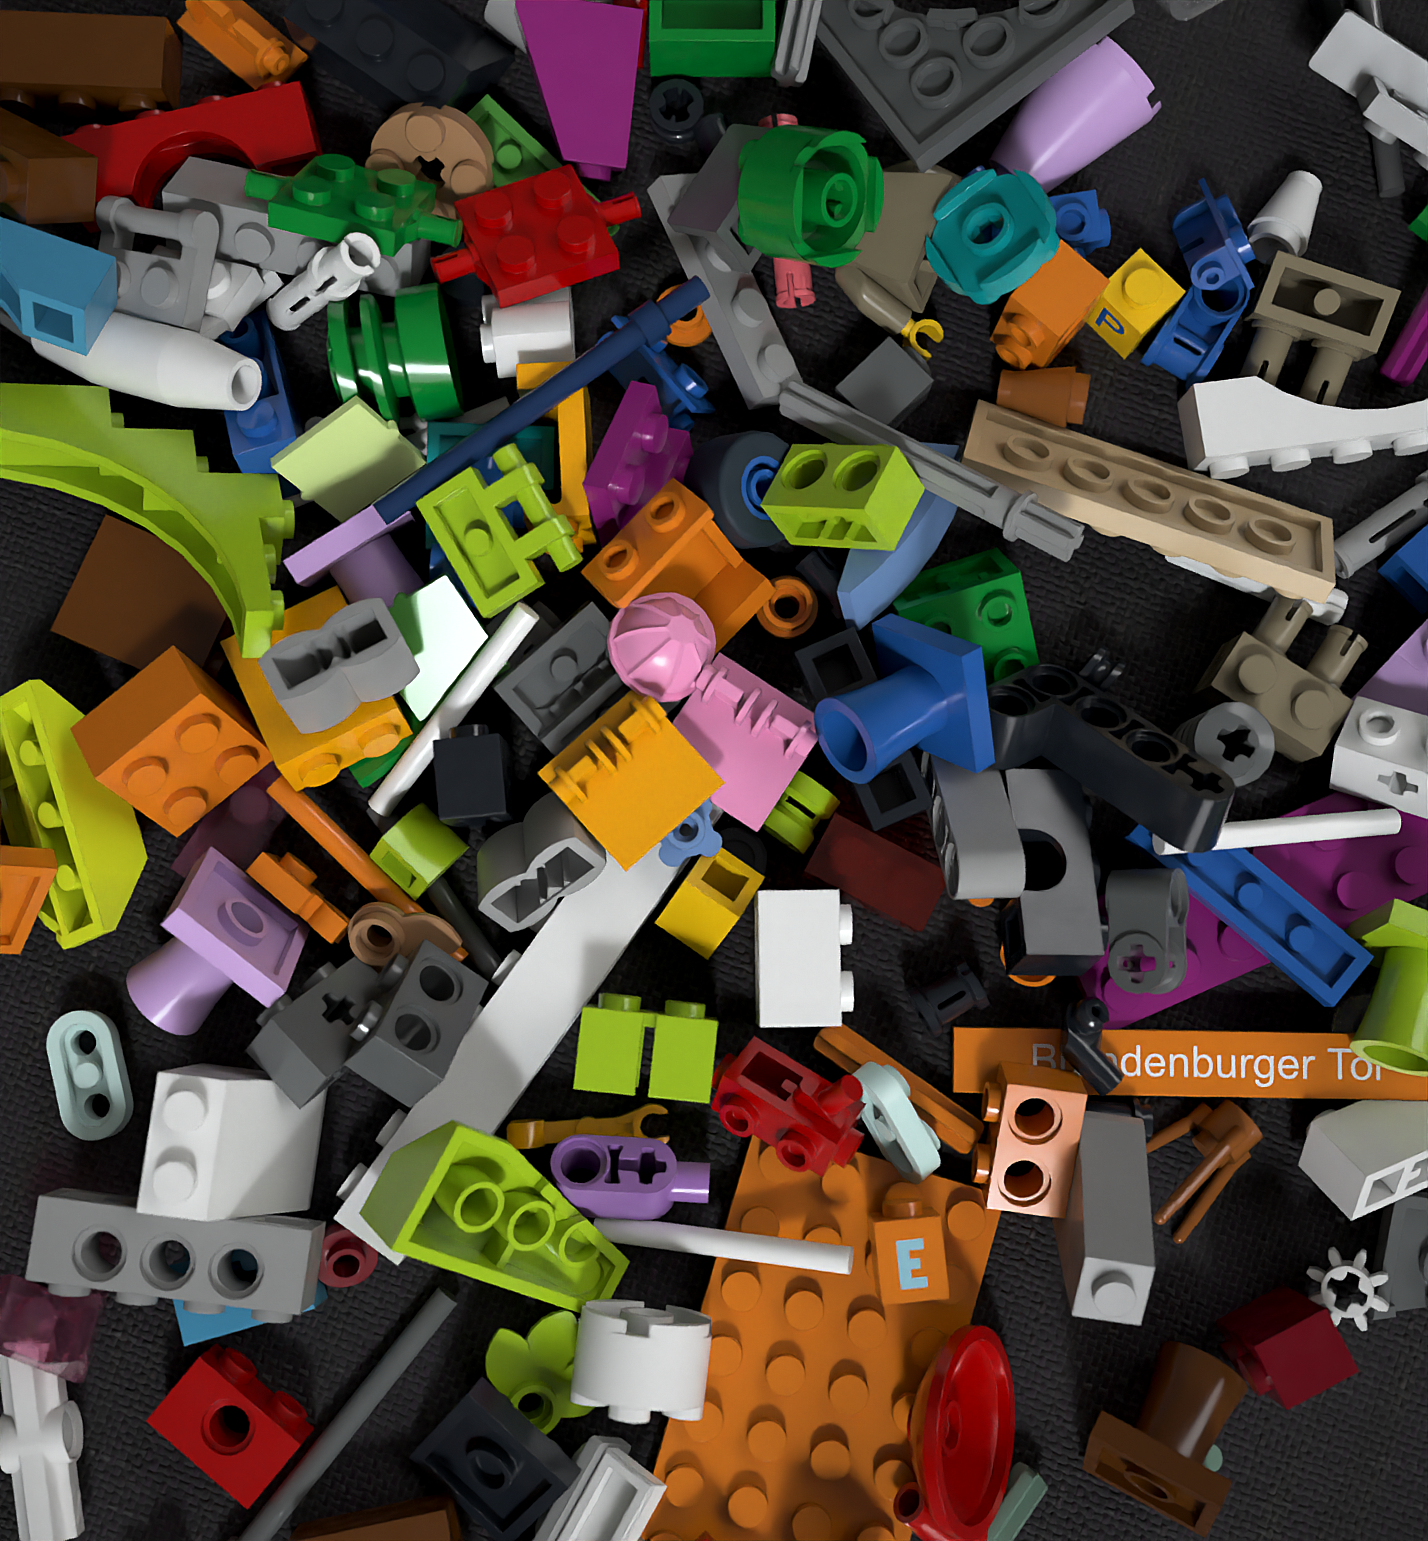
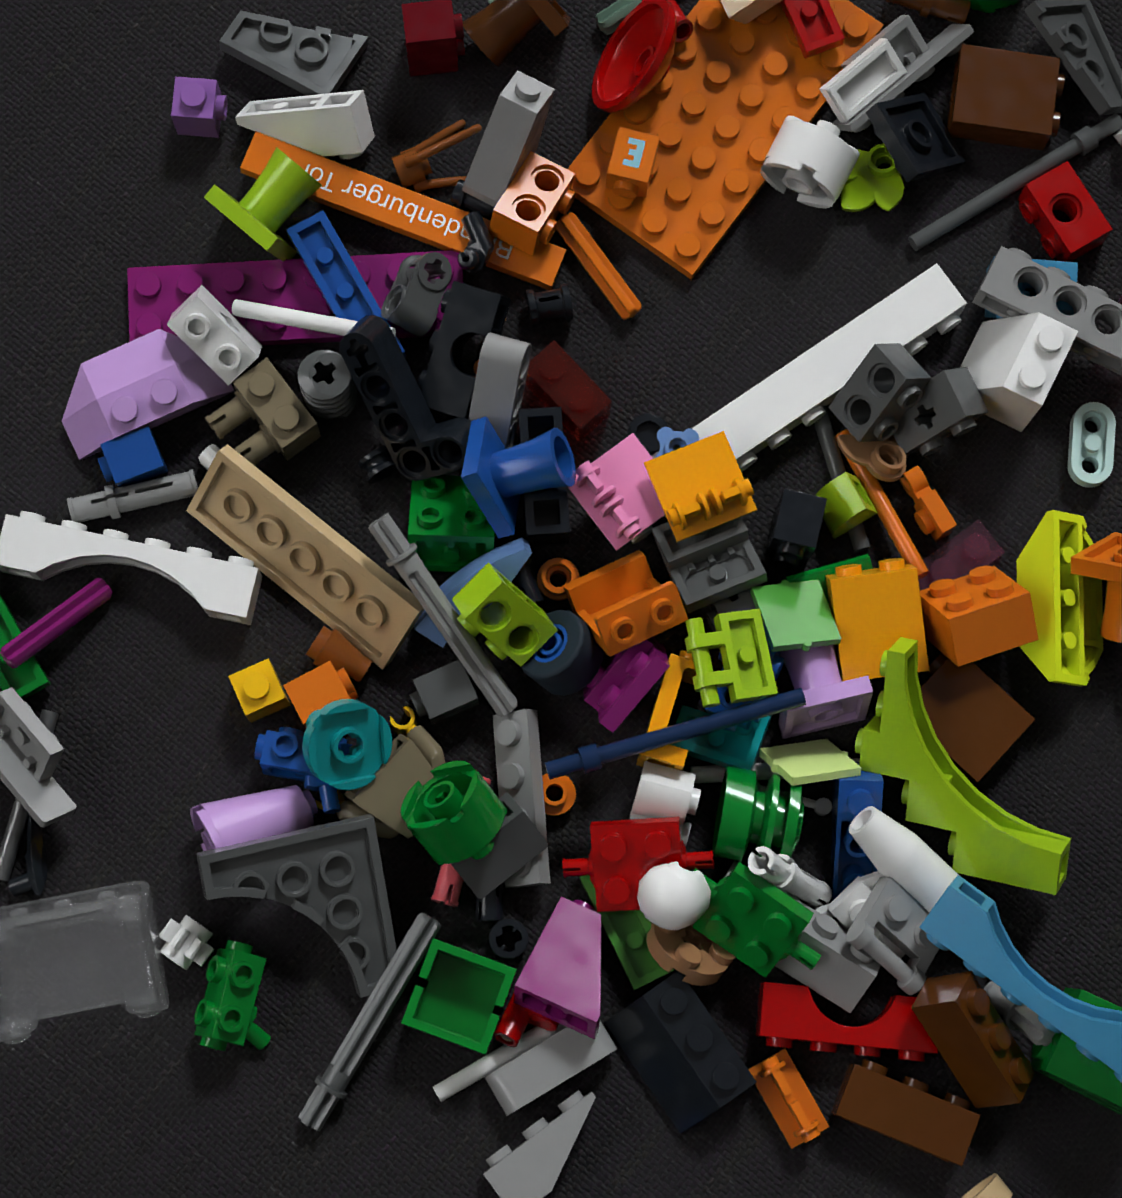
camera: 160 degrees left, 5 degrees down
lavender plant [126,846,311,1035] -> none
light grey brick [258,598,421,733] -> none
dark red plate [318,1223,378,1288] -> none
lime wedge [359,1119,630,1313] -> none
white bar [368,602,539,817] -> none
light grey brick [477,791,607,932] -> none
light orange piece [506,1103,670,1149] -> none
medium lavender piece [550,1134,710,1221] -> none
lime piece [573,993,718,1103] -> none
white bar [593,1218,854,1274] -> none
blue hinge [596,315,716,432] -> none
bright pink piece [607,593,717,702] -> none
yellow brick [655,847,765,960] -> none
red brick [711,1036,866,1178] -> none
white brick [754,890,854,1027] -> none
lime wheel [761,770,840,855] -> none
light aqua plate [852,1062,940,1184] -> none
blue piece [1140,274,1250,391] -> none
blue hinge [1171,178,1256,290] -> none
dark tan brick [1236,250,1401,407] -> none
white cone [1248,171,1322,264] -> none
white gear [1307,1247,1389,1331] -> none
none -> white hair [637,861,711,930]

